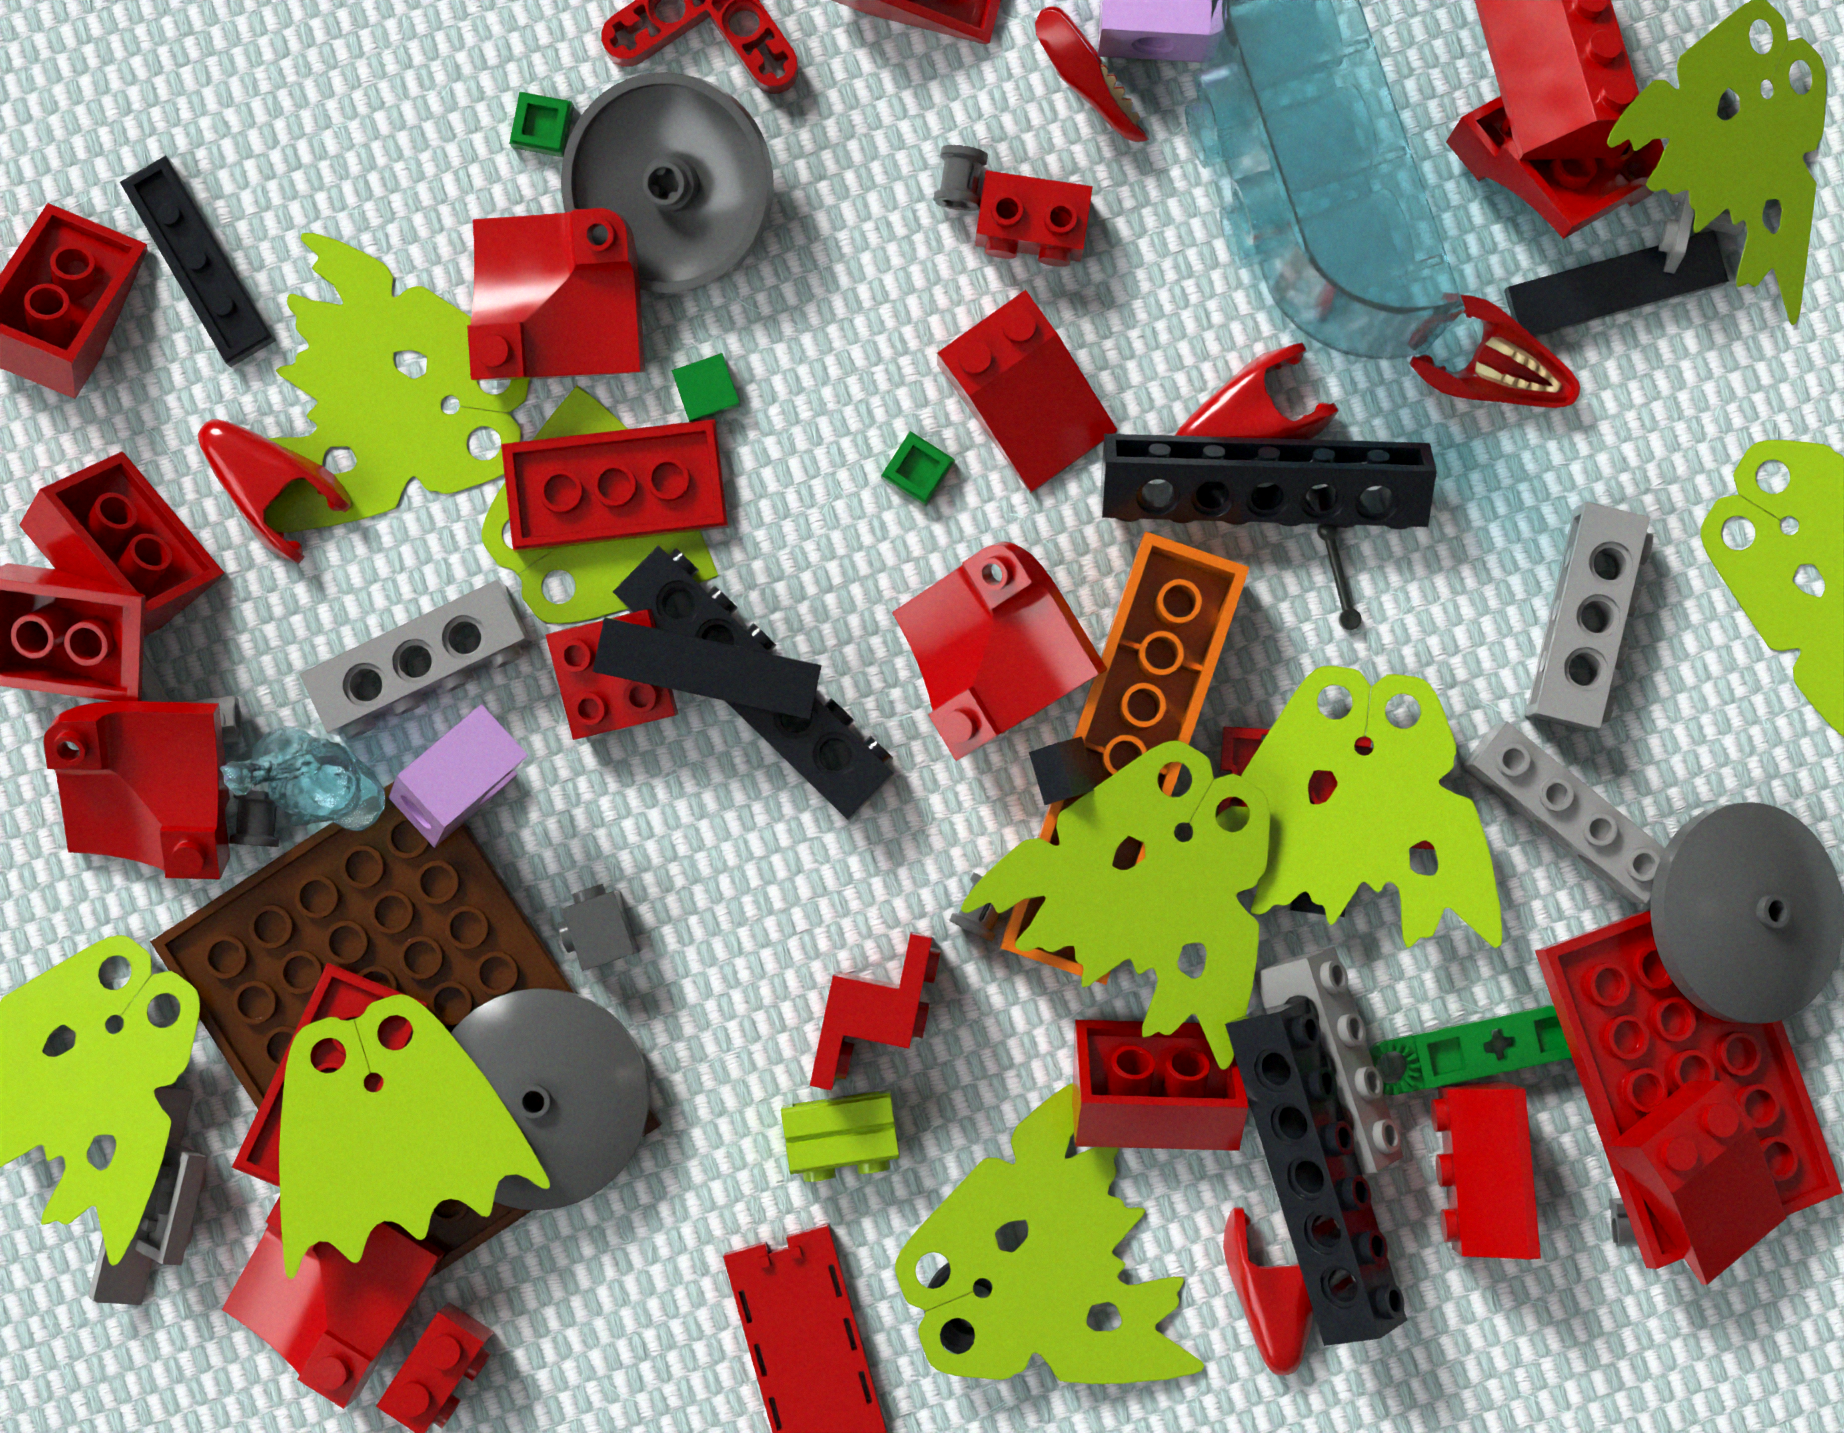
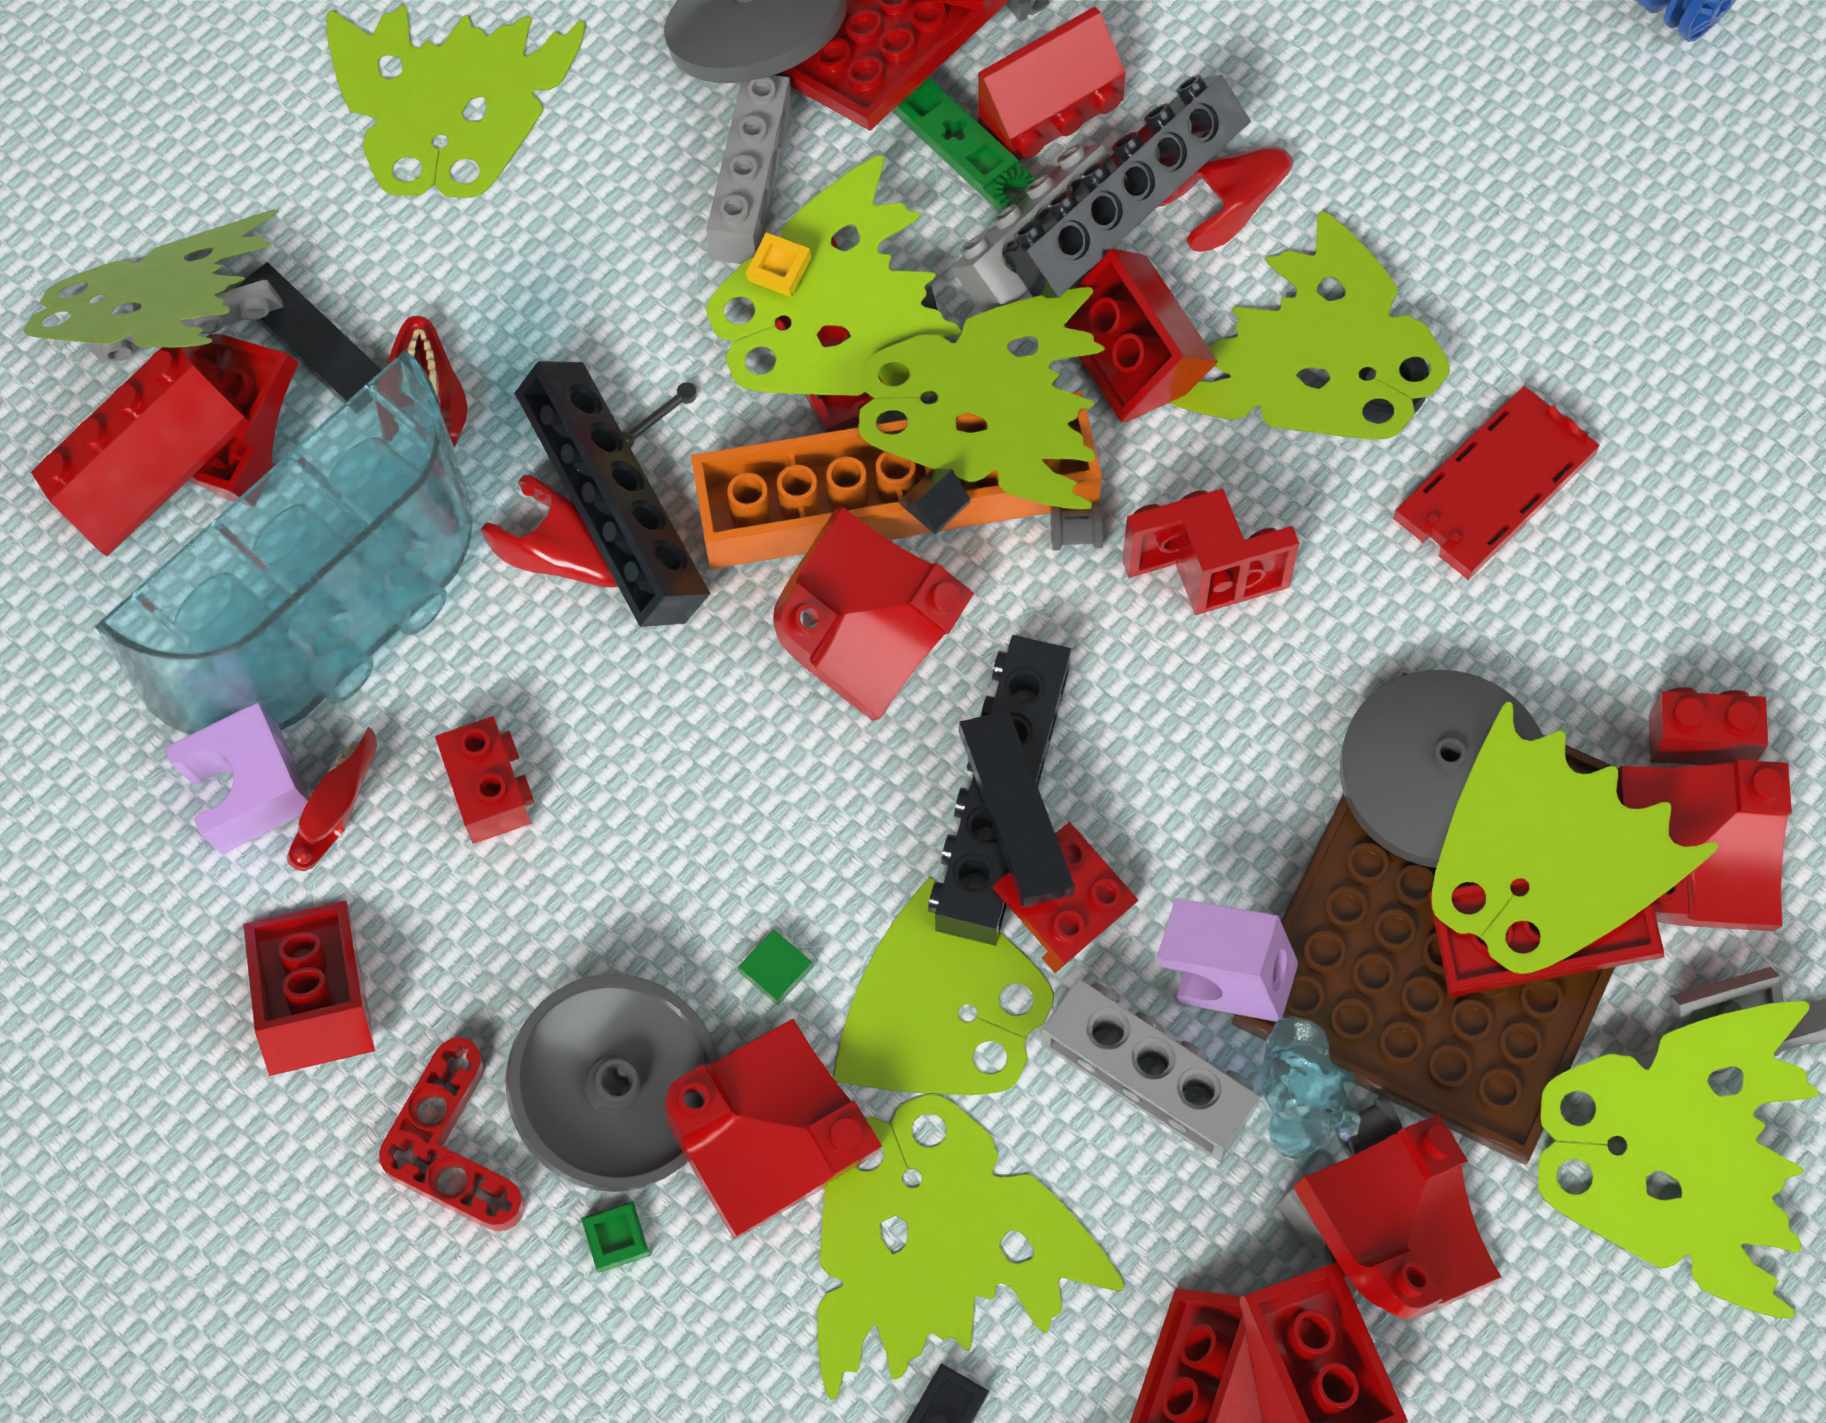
camera: 120 degrees left, 20 degrees down
red animal [198,419,352,564] -> none
red tile [501,419,729,553] -> none
dark grey brick [558,884,640,971] -> none
lime brick [781,1089,900,1182] -> none
green tile [881,431,955,507] -> none
dark grey bush [933,145,988,211] -> none
red slope [937,289,1118,494] -> none
light grey brick [1525,501,1653,732] -> none
none -> yellow plate [746,232,812,297]

